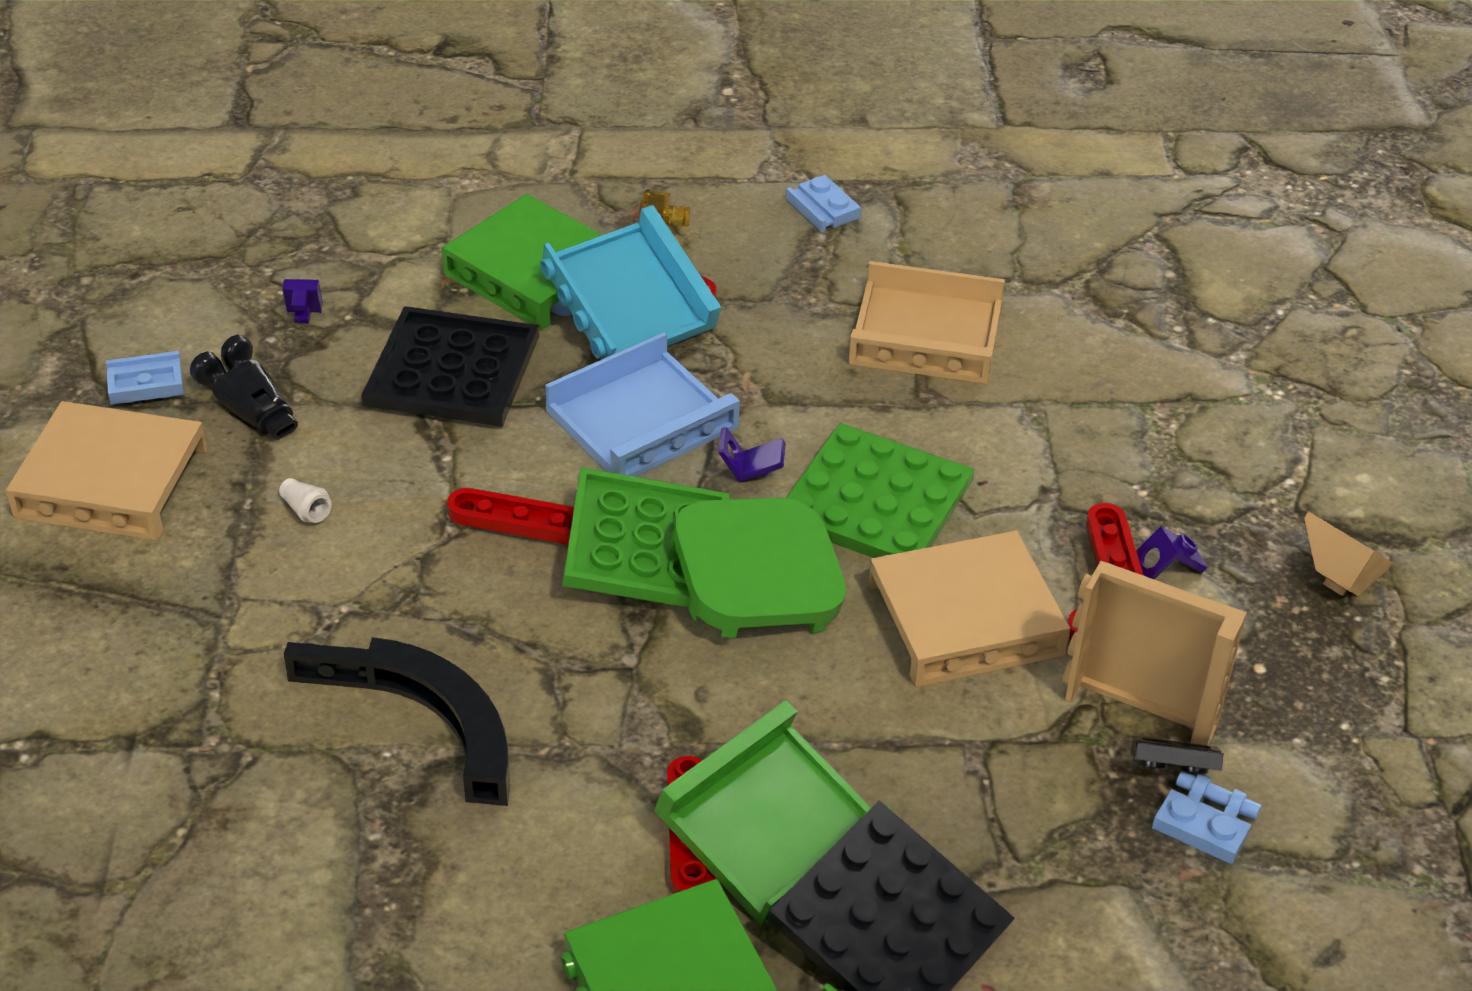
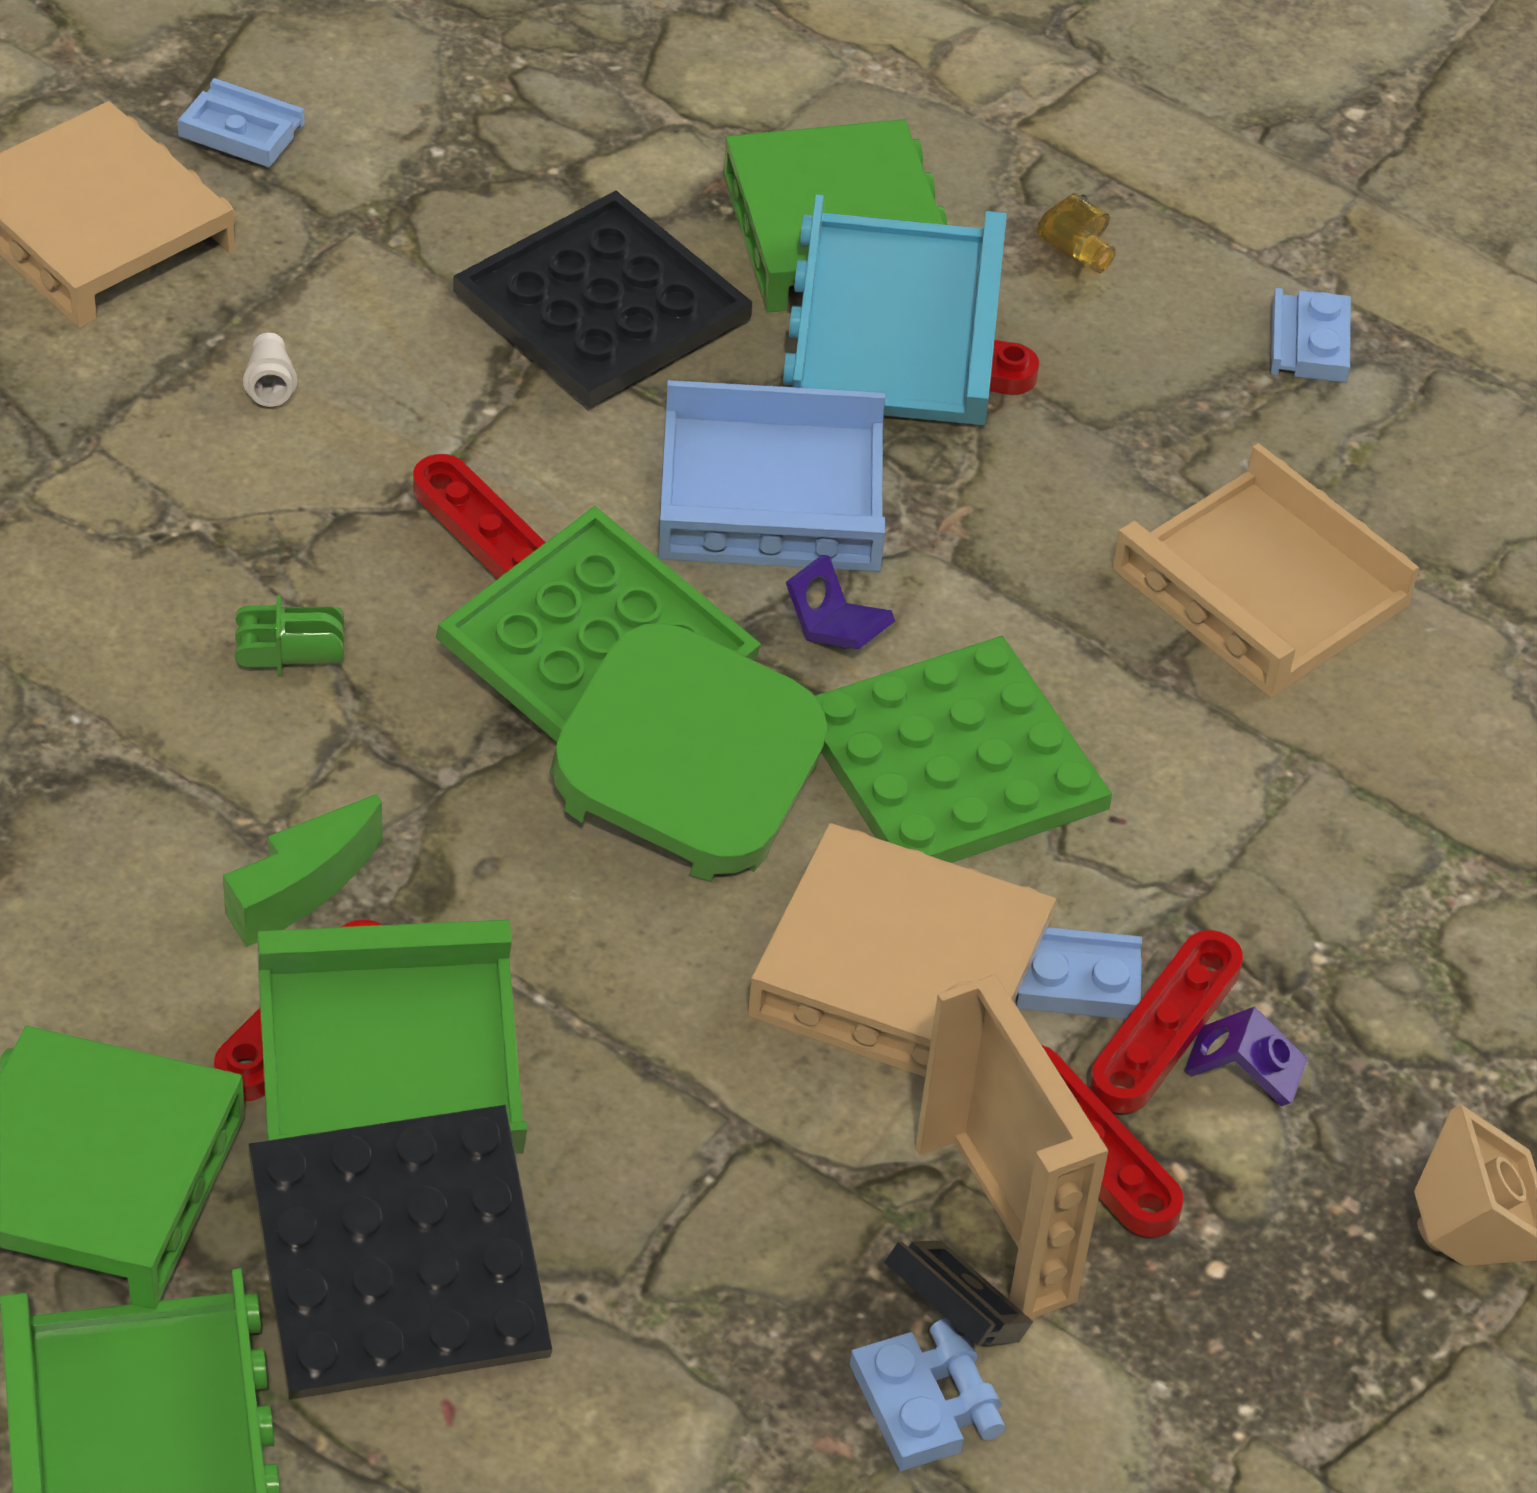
camera: 35 degrees right, 5 degrees up
black piece [190,334,298,439] -> none
dark purple tile [282,279,323,324] -> none
black arch [284,637,510,806] -> none
none -> bright green slope [223,794,383,947]
none -> bright green arm [235,595,344,677]
none -> light blue plate [1016,927,1142,1019]

